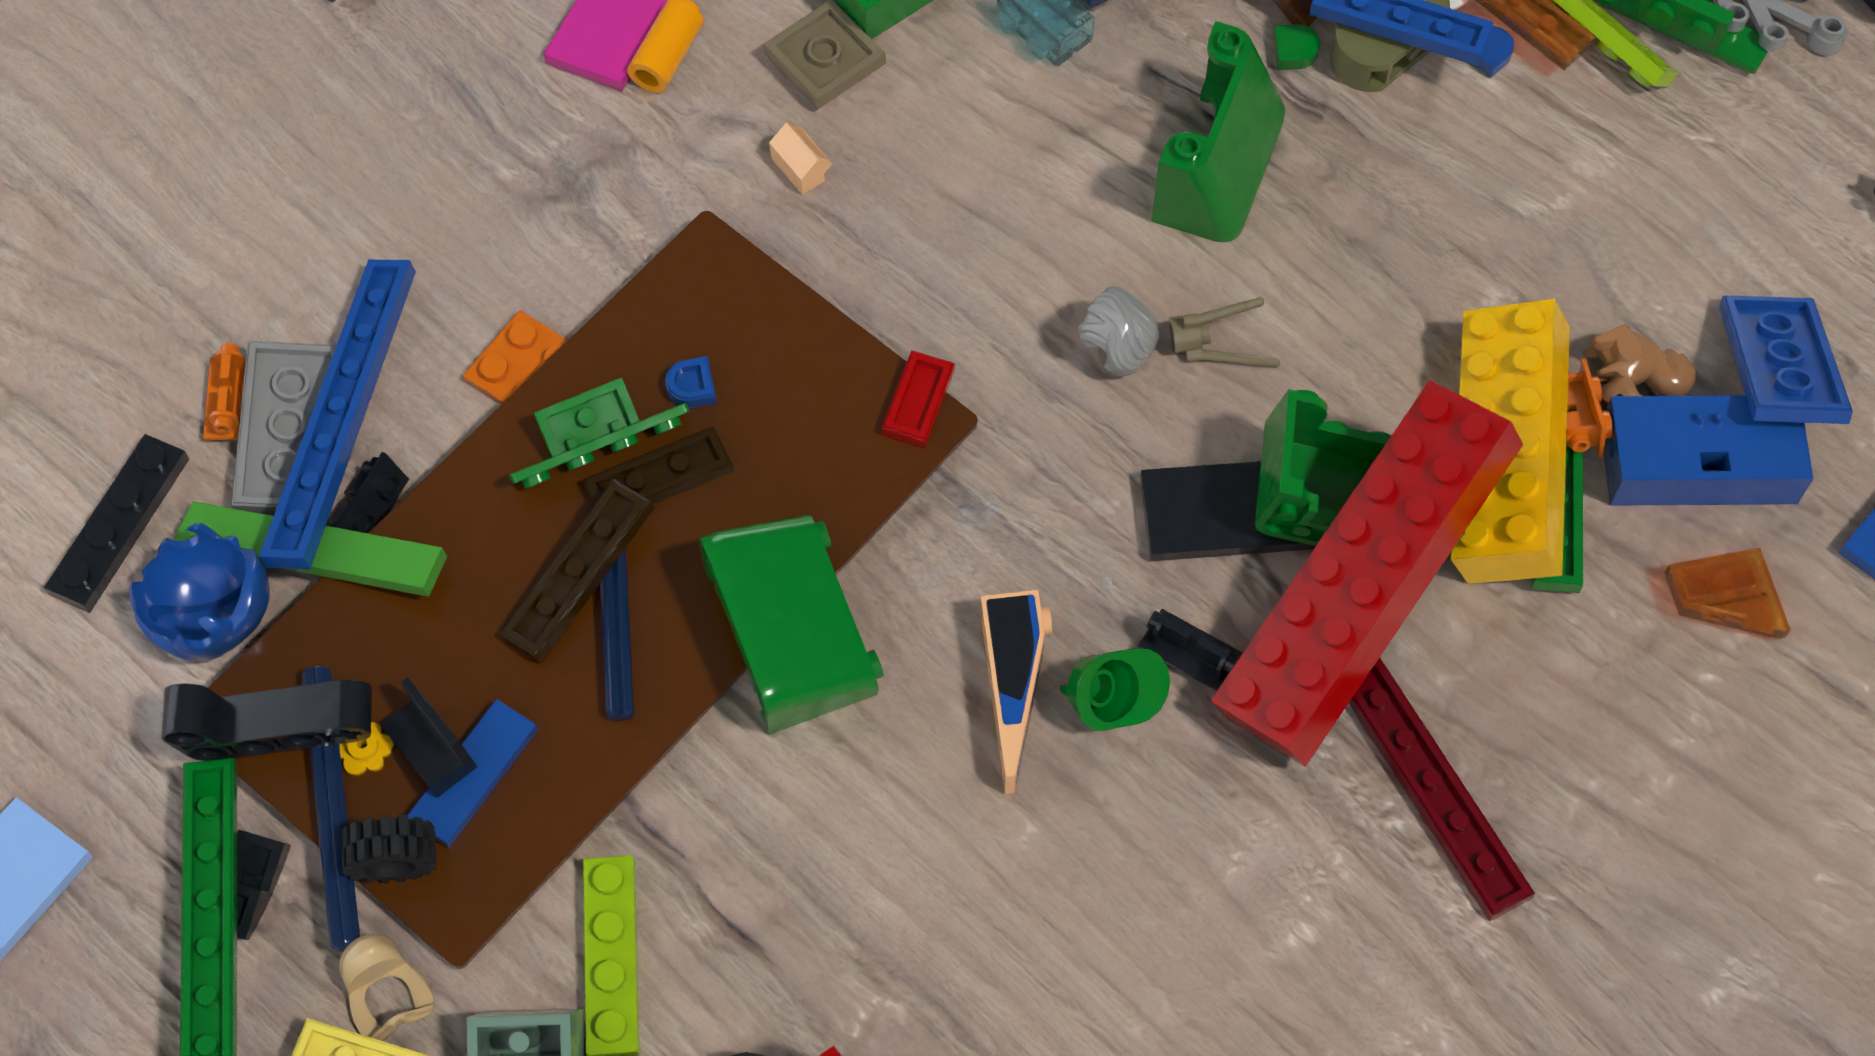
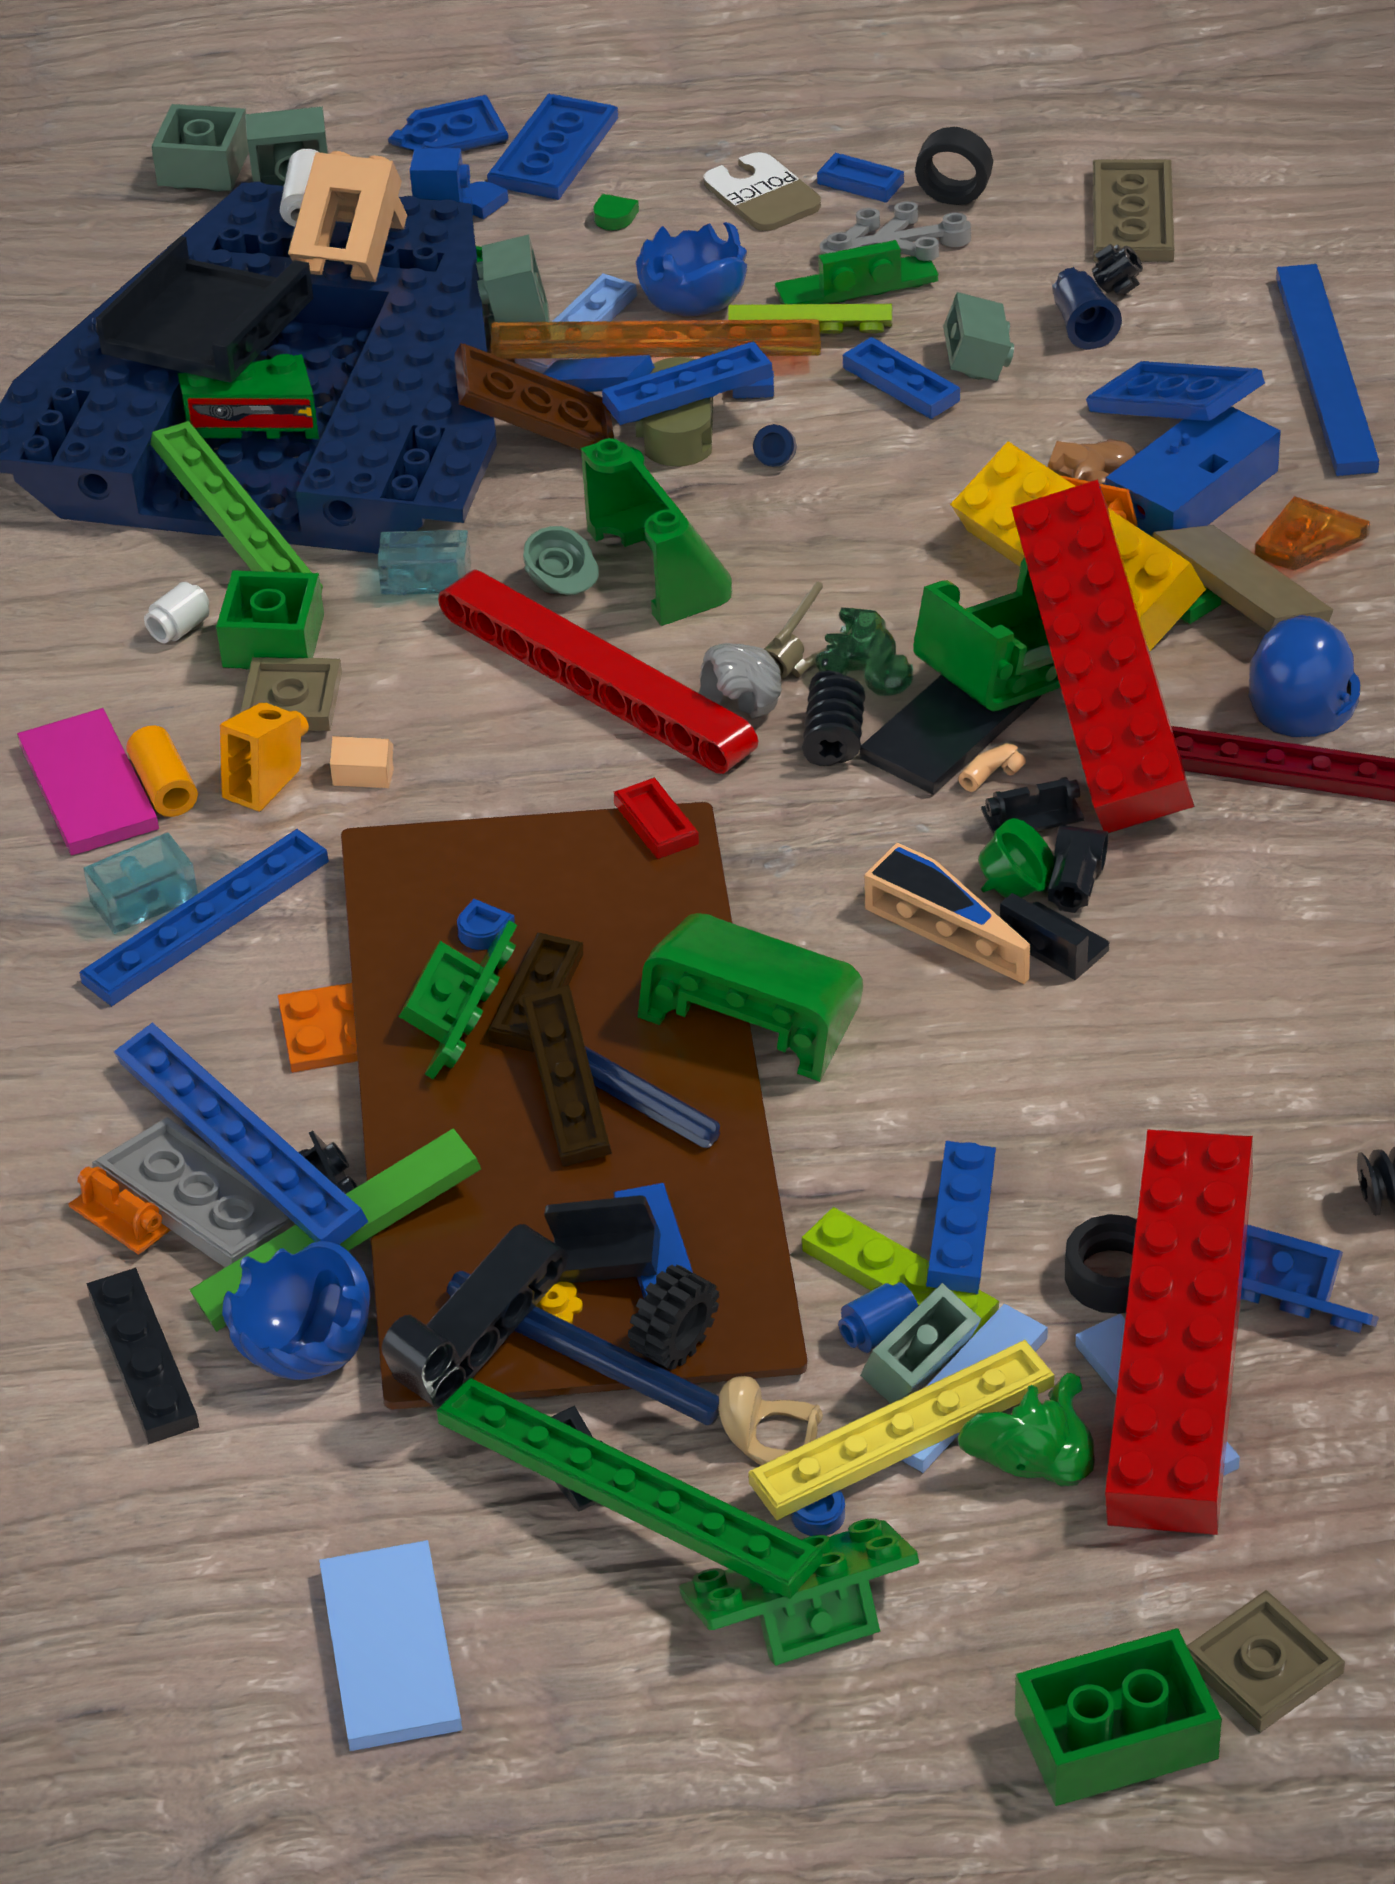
camera: 45 degrees left, 20 degrees down
none -> blue tile [79,829,329,1007]
none -> clear light blue brick [83,832,198,934]
none -> light orange torso [220,703,309,812]
none -> red beam [438,569,759,774]
none -> sand green hat [523,526,599,595]
none -> dark blue tile [753,424,797,468]
none -> black piece [802,670,866,766]
none -> clear green animal [815,607,914,696]
none -> blue brick [838,1282,918,1353]
none -> blue plate [843,337,960,419]
none -> blue plate [926,1141,996,1294]
none -> sand green brick [943,292,1014,381]
none -> light nougat arm [958,743,1026,792]
none -> black panel [1000,893,1109,980]
none -> black piece [1048,825,1108,913]
none -> dark blue plant [1052,267,1122,350]
none -> dark tan tile [1152,525,1334,632]
none -> blue piece [1249,615,1360,737]

